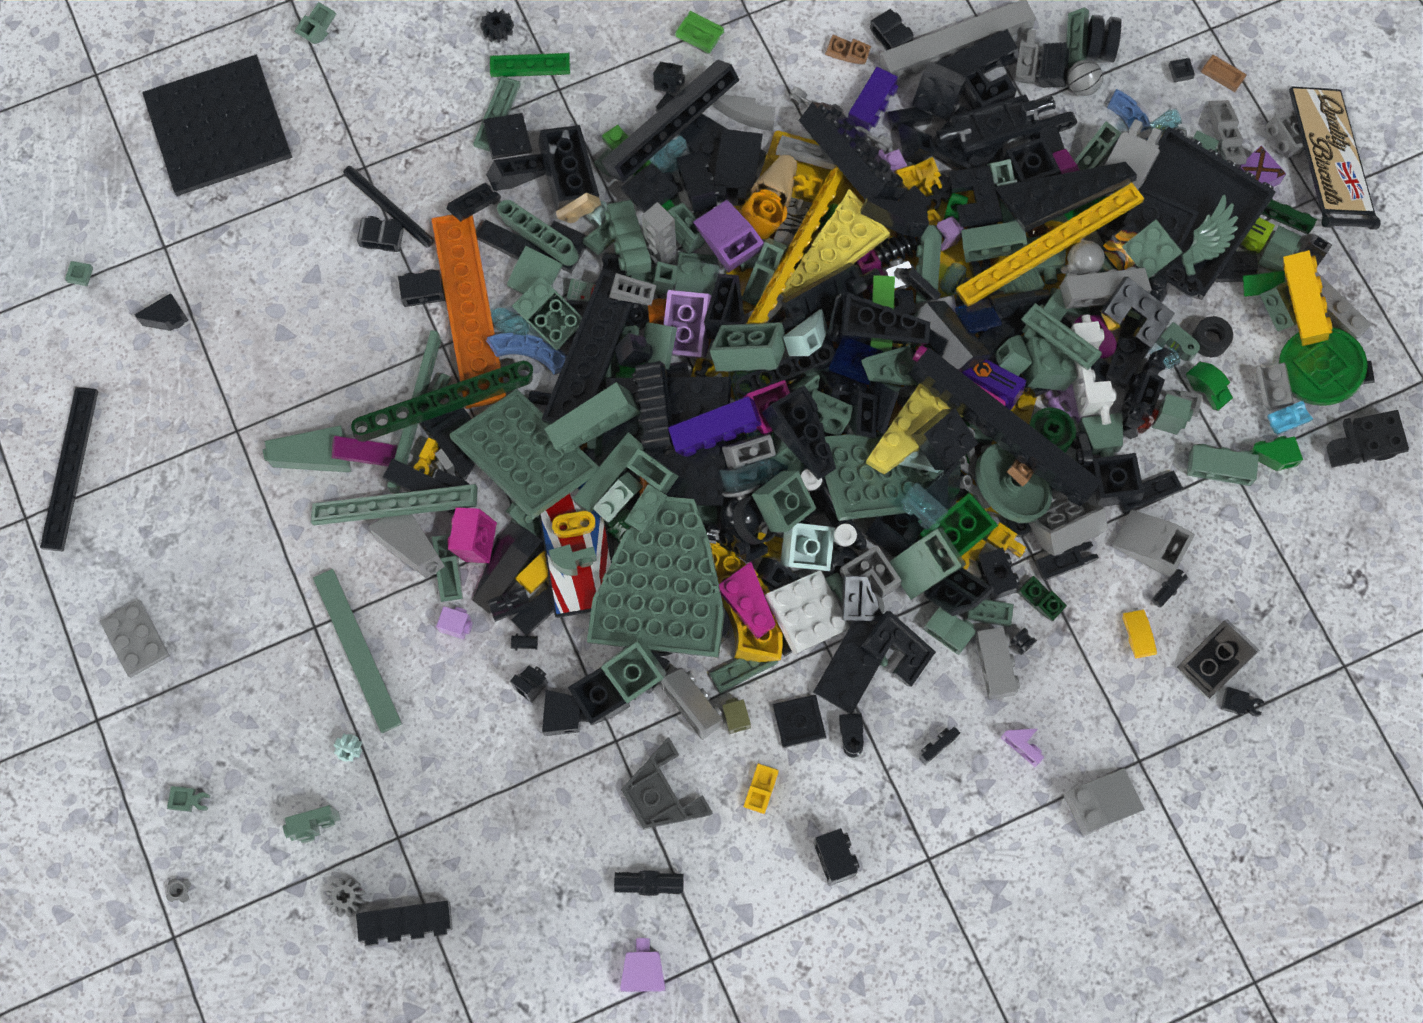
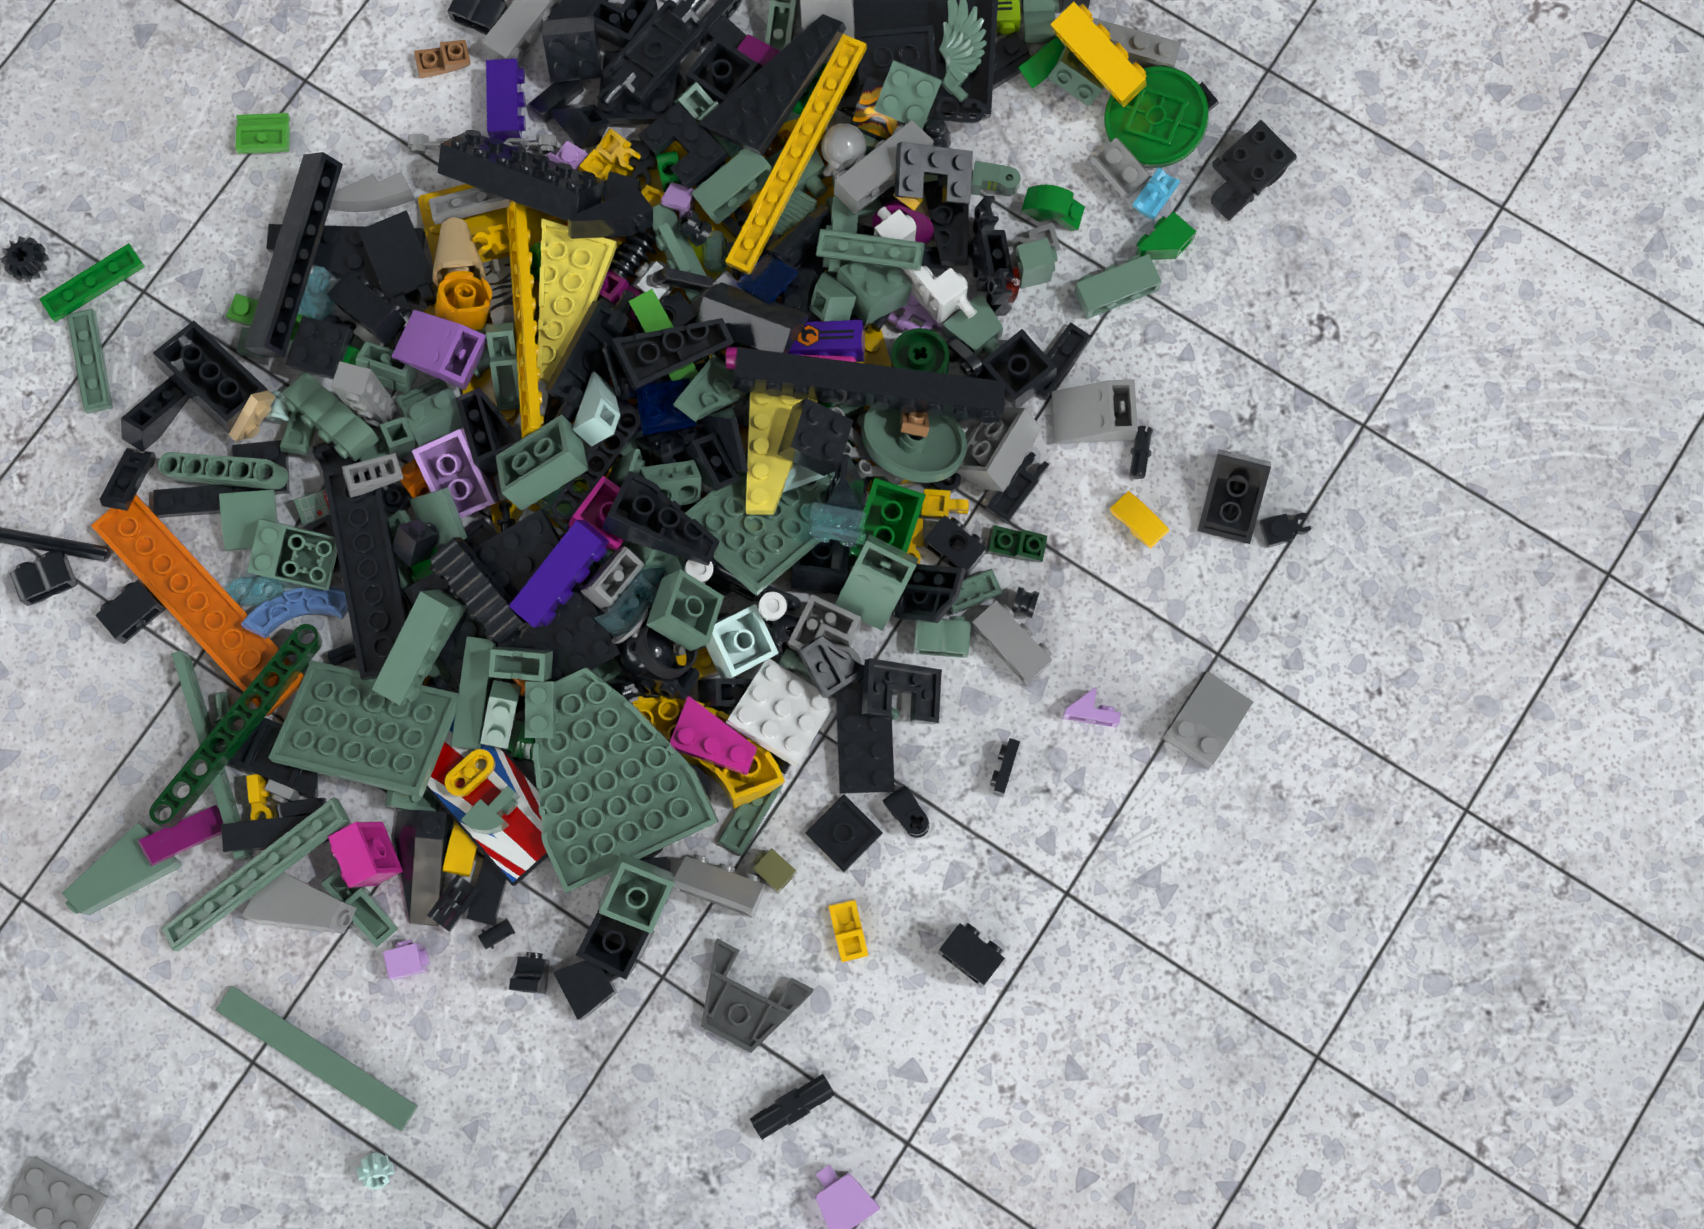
camera: 30 degrees left, 5 degrees up
black plate [483,113,532,159] -> none
black brick [653,61,685,94] -> none
clear light blue bush [1164,348,1180,369] -> none
black tyre [1192,316,1234,358] -> none
none -> black wheel [675,210,712,247]

